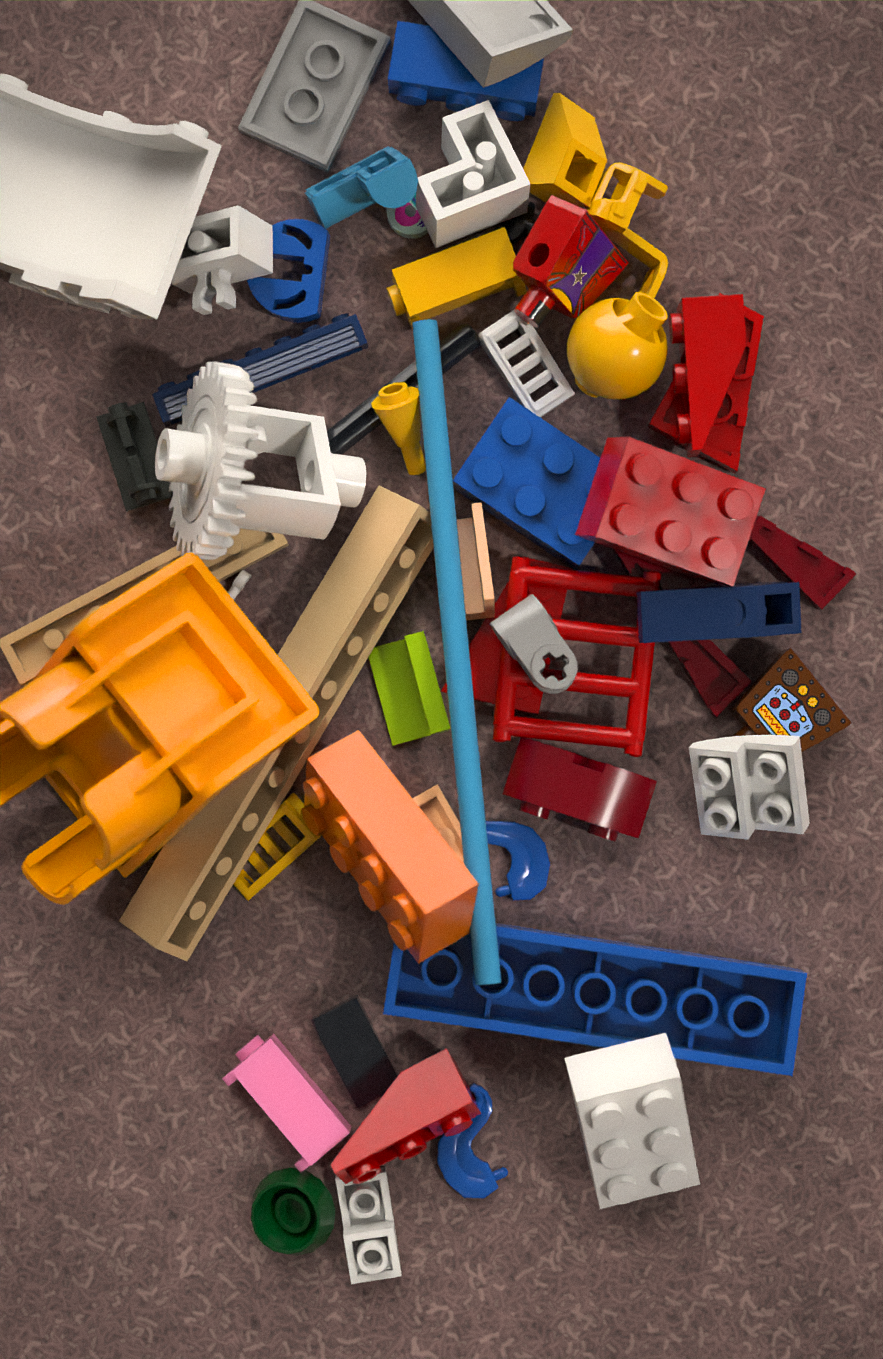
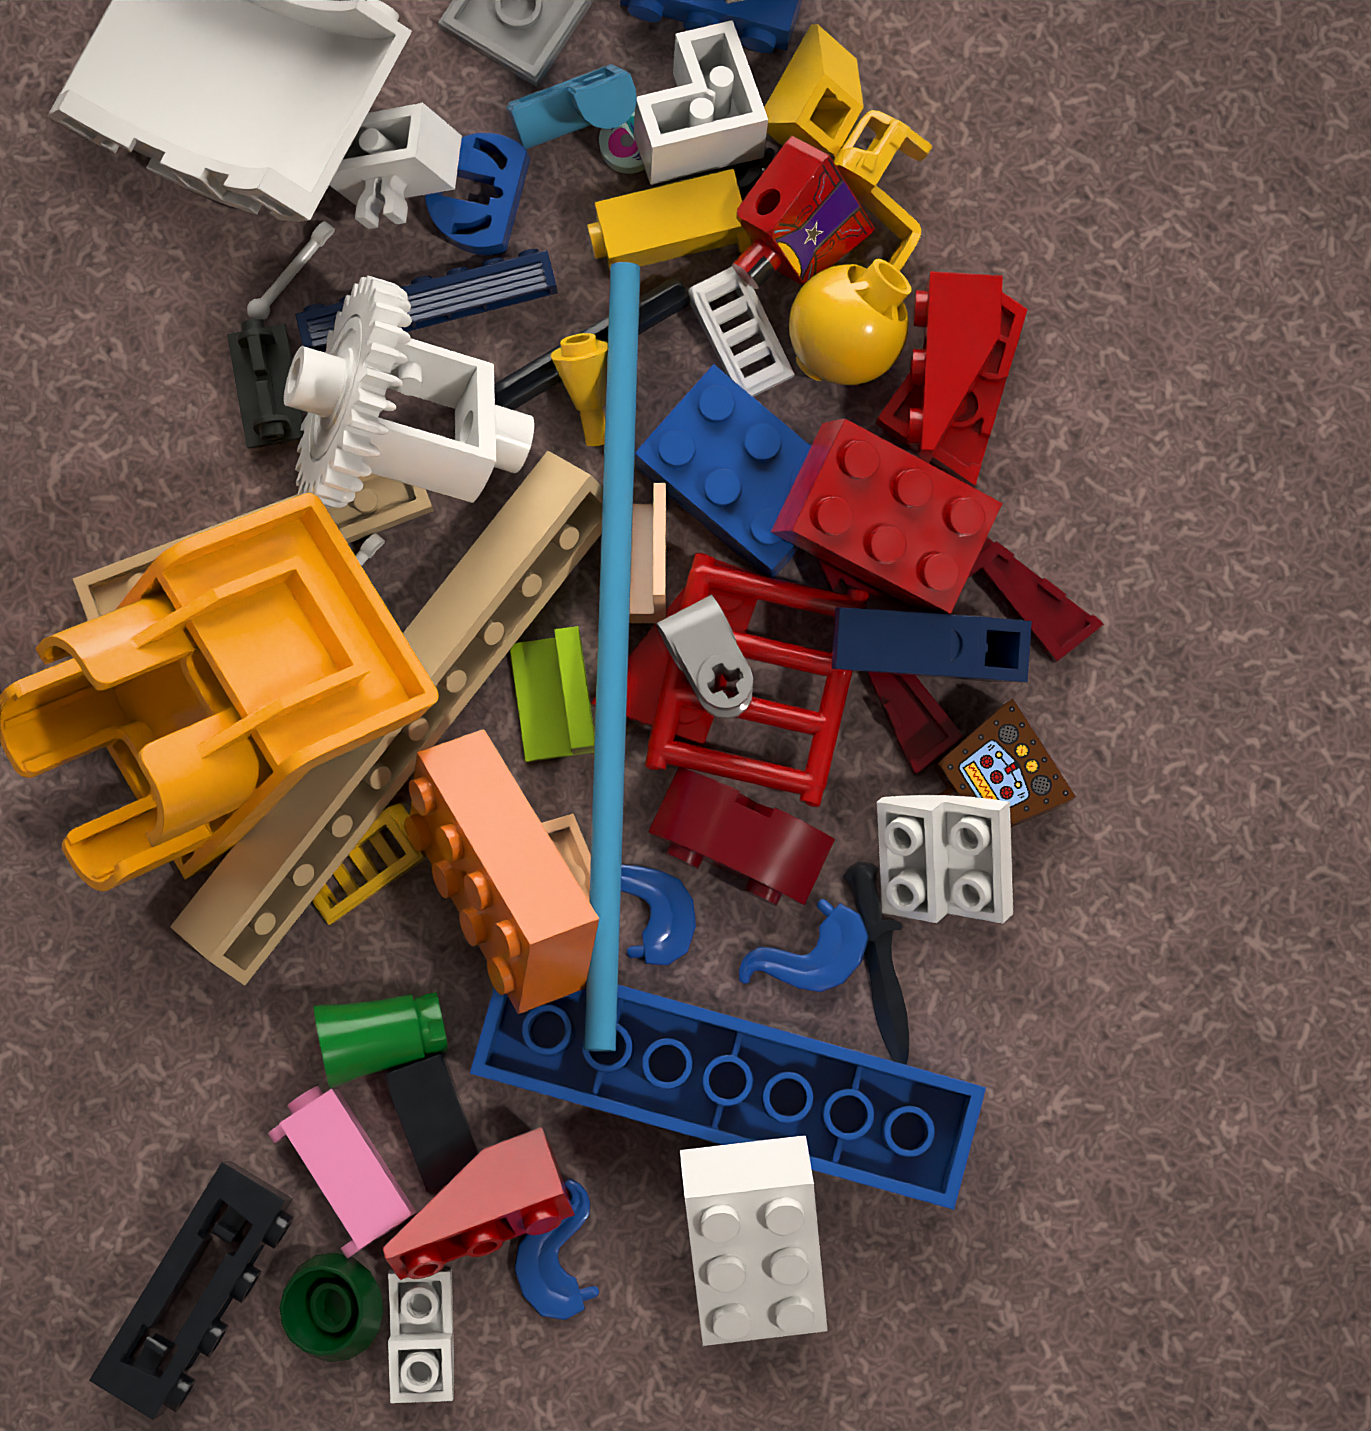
camera: 10 degrees right, 5 degrees down
none -> black brick [89,1161,294,1420]
none -> white hinge [247,221,335,320]
none -> green plant [313,992,449,1089]
none -> blue piece [738,899,869,992]
none -> black sword [843,861,909,1065]

